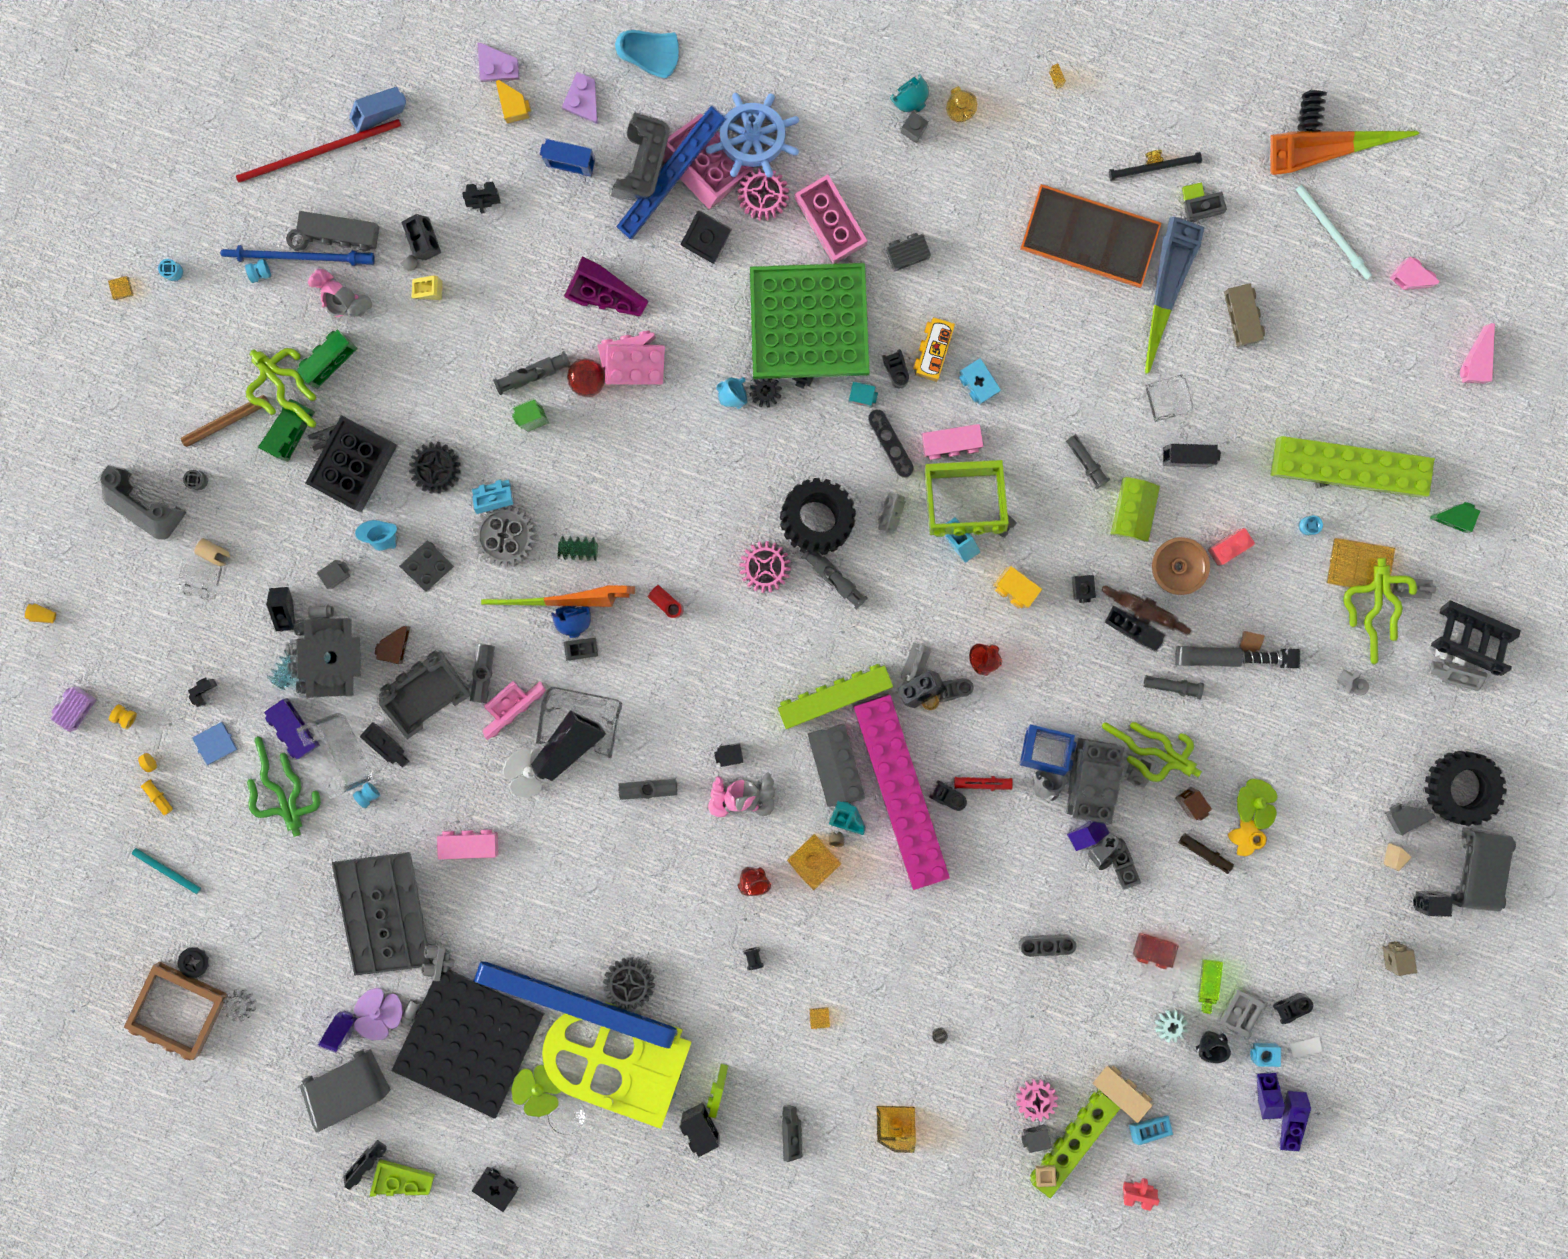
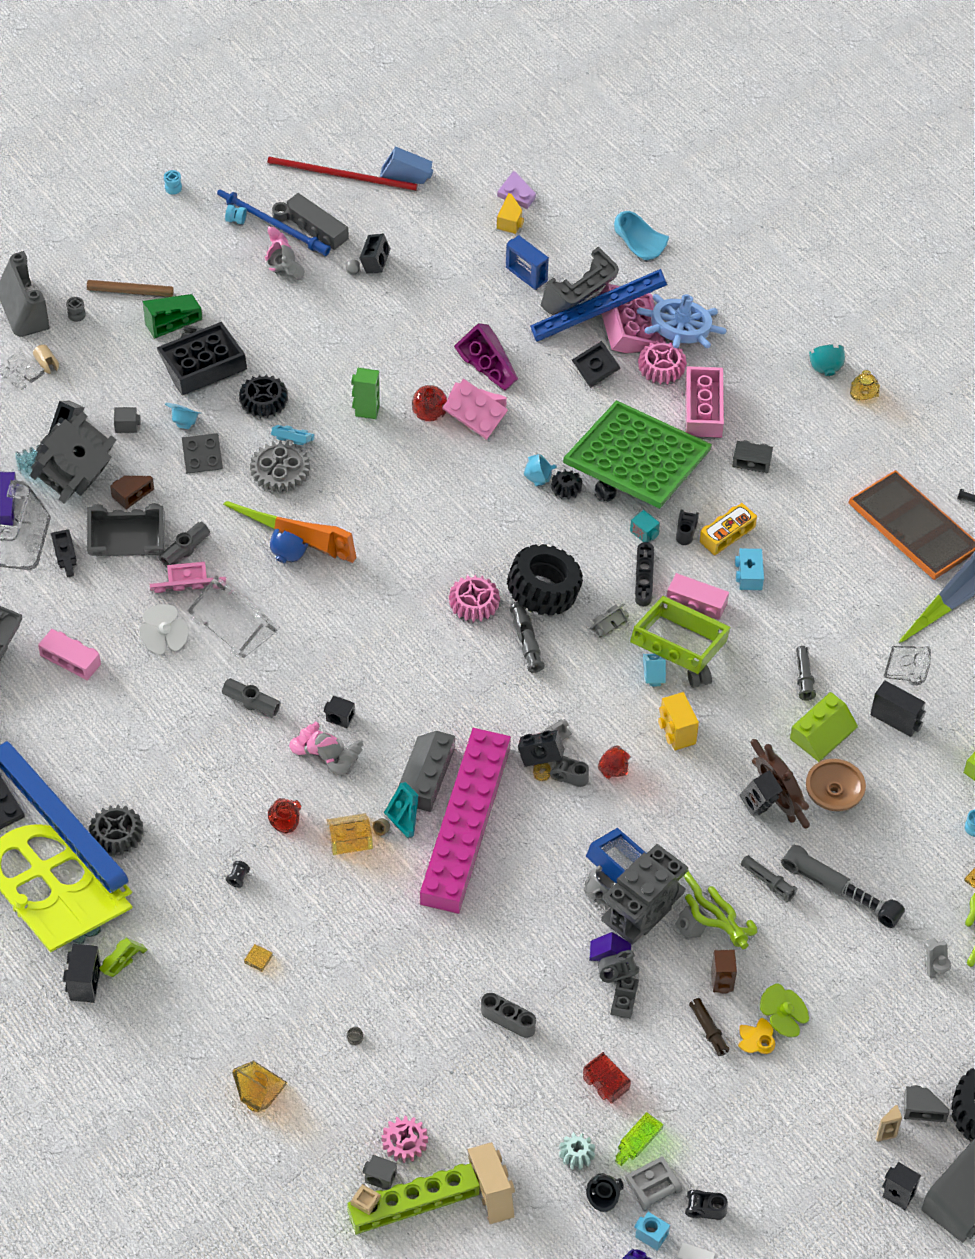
camera: 30 degrees right, 35 degrees down
clear yellow tile [108,276,134,300] -> none
lime plant [245,348,316,428] -> none
green slope [297,329,358,389] -> none
medium azure wheel [353,782,380,809] -> none
light yellow slope [411,276,443,300] -> none
black hips [462,181,501,214] -> none
dark grey piece [493,351,571,395] -> none
black slope [531,710,606,781] -> none
clear green piece [558,535,598,561] -> none
lavender wing [562,72,598,124] -> none
dark grey slope [564,637,598,661] -> none
red piece [647,584,684,618] -> none
lime brick [777,663,893,729] -> none
dark grey hinge [782,1105,802,1162] -> none
dark grey brick [901,111,929,143] -> none
black piece [929,780,967,811] -> none
red pin [954,776,1013,791] -> none
clear yellow tile [1049,64,1066,89] -> none
black brick [1072,575,1096,603] -> none
medium azure slope [1129,1115,1173,1145] -> none
coral brick [1207,528,1255,565] -> none
medium nougat slope [1239,631,1265,652] -> none
dark tan brick [1382,941,1417,976] -> none

